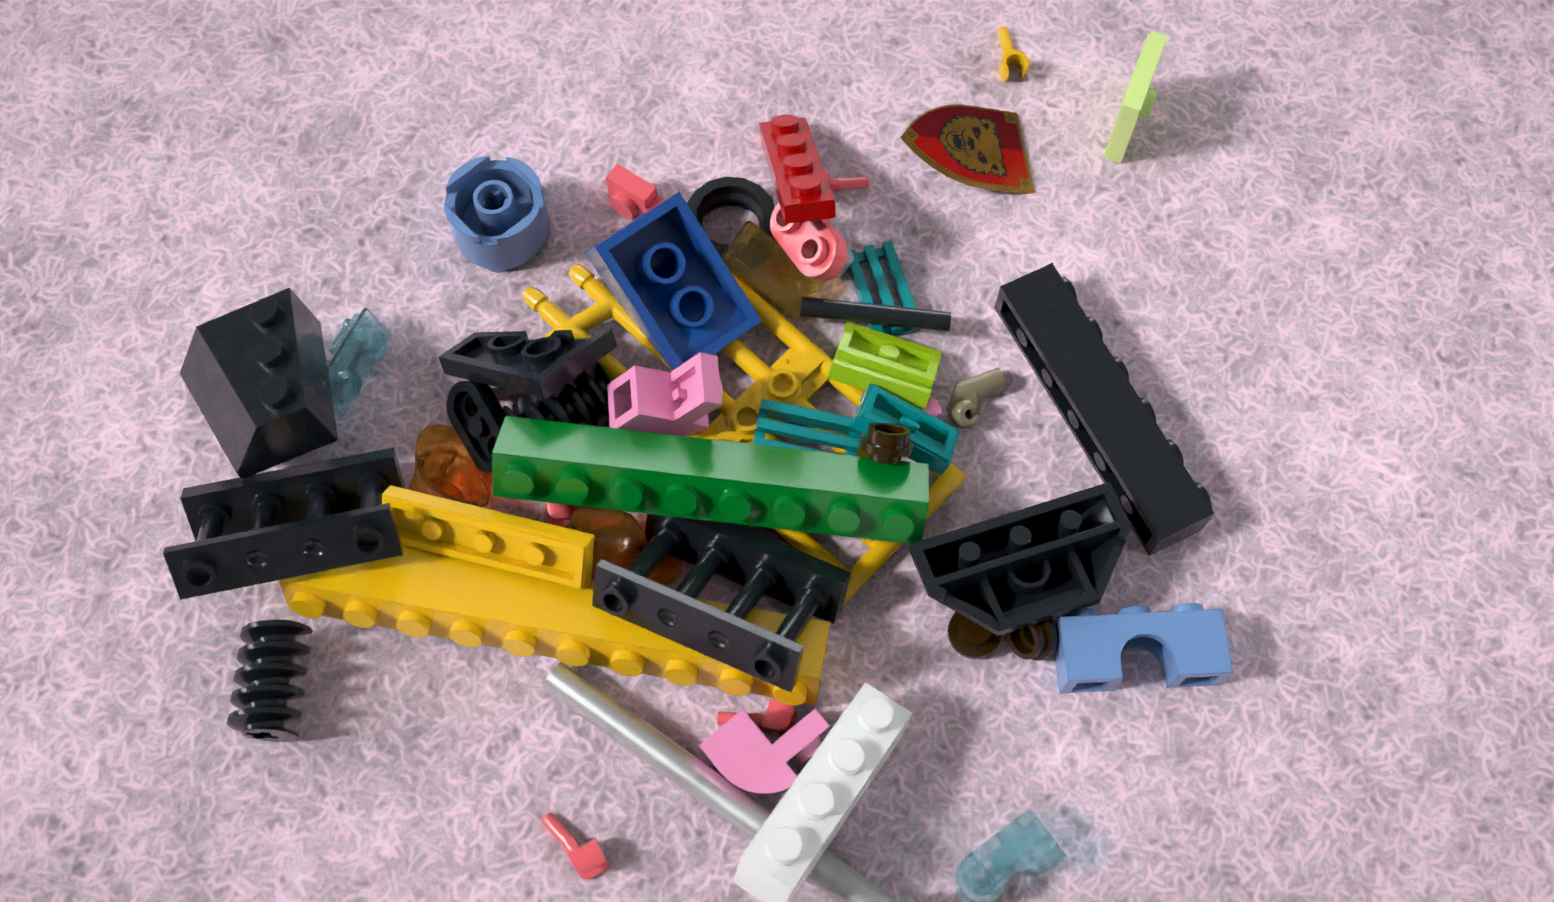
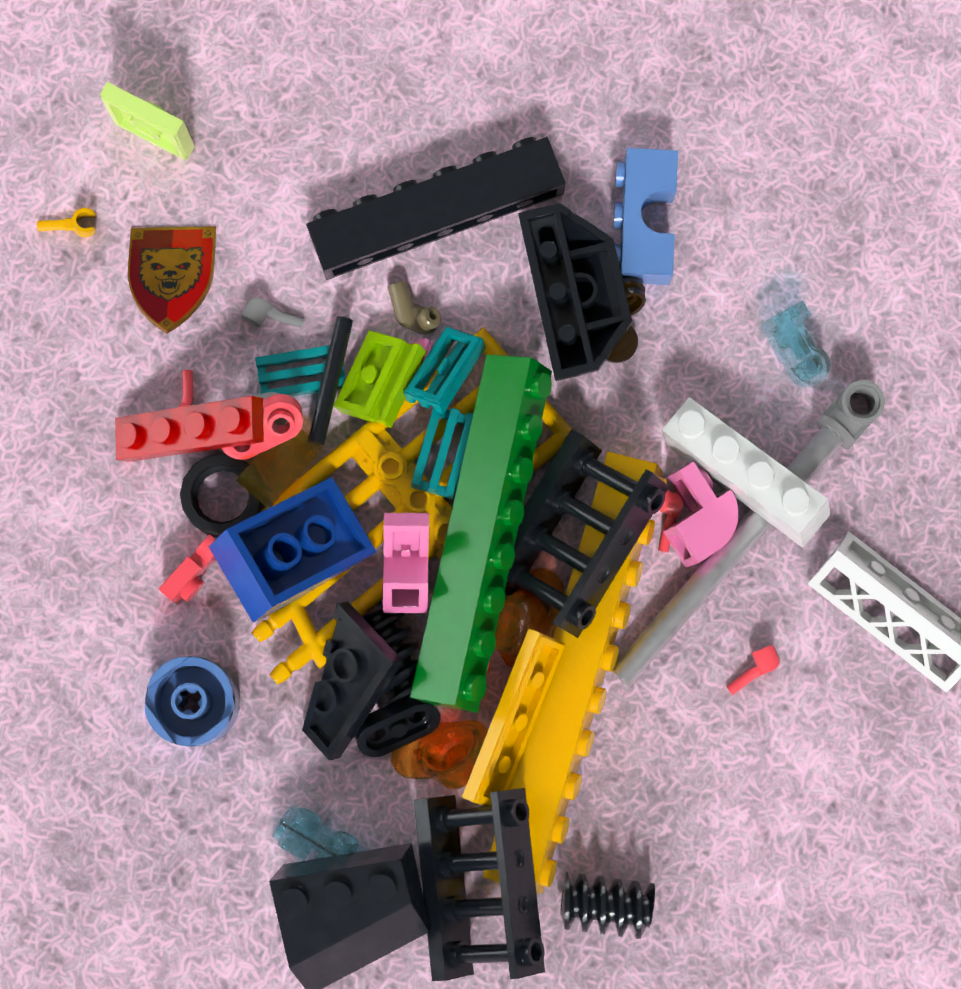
camera: 85 degrees left, 15 degrees up
dark brown plate [860,423,914,464] -> none
none -> light grey hand [242,297,304,328]

